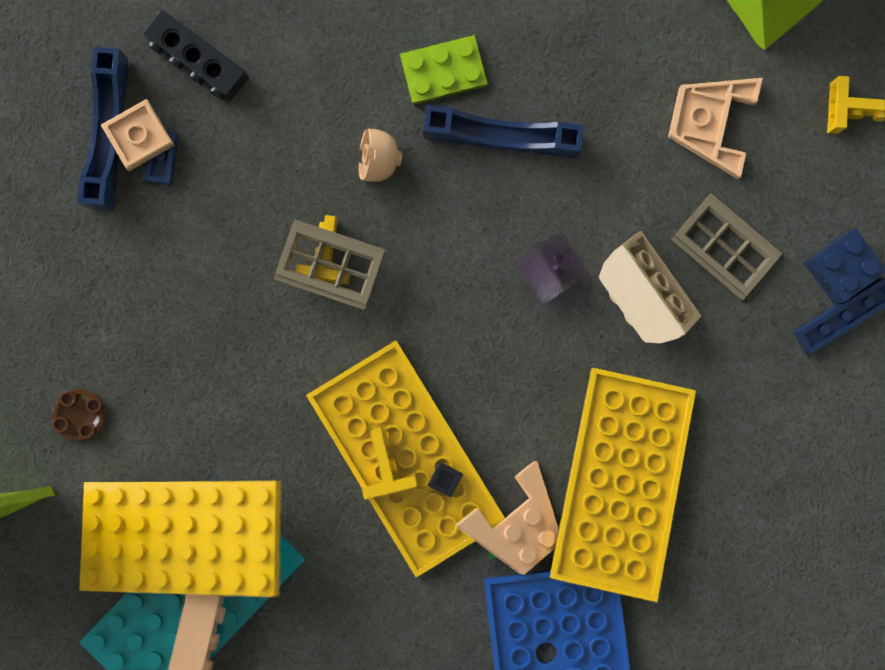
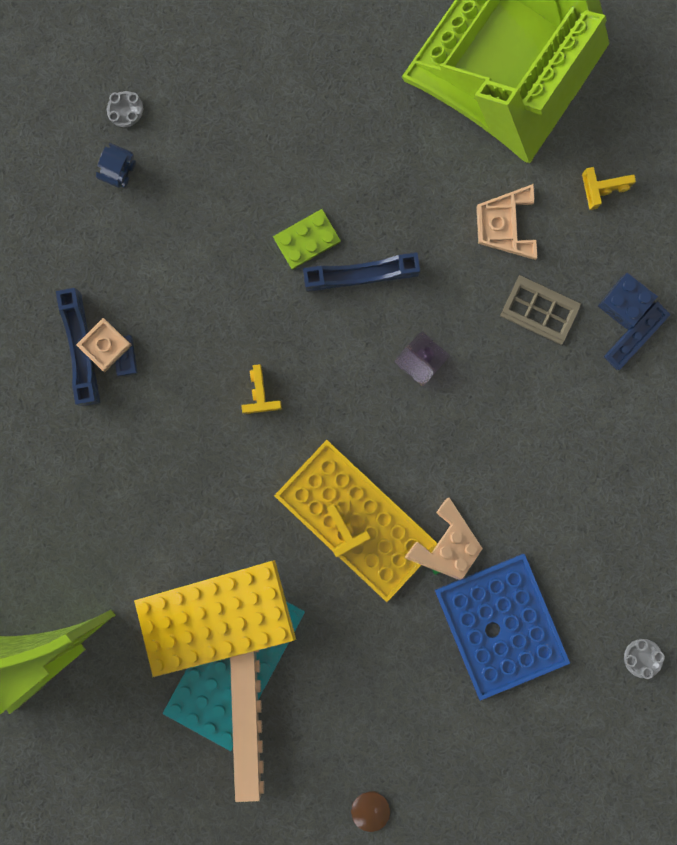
camera: 10 degrees left, 0 degrees up
reddish brown dish [52,389,106,441] -> none
black brick [143,10,249,102] -> none
dark tan piece [274,219,385,310] -> none
light nougat cylinder [359,129,402,182] -> none
black tile [428,461,463,498] -> none
yellow plate [549,368,696,602] -> none
tan windscreen [599,231,701,343] -> none

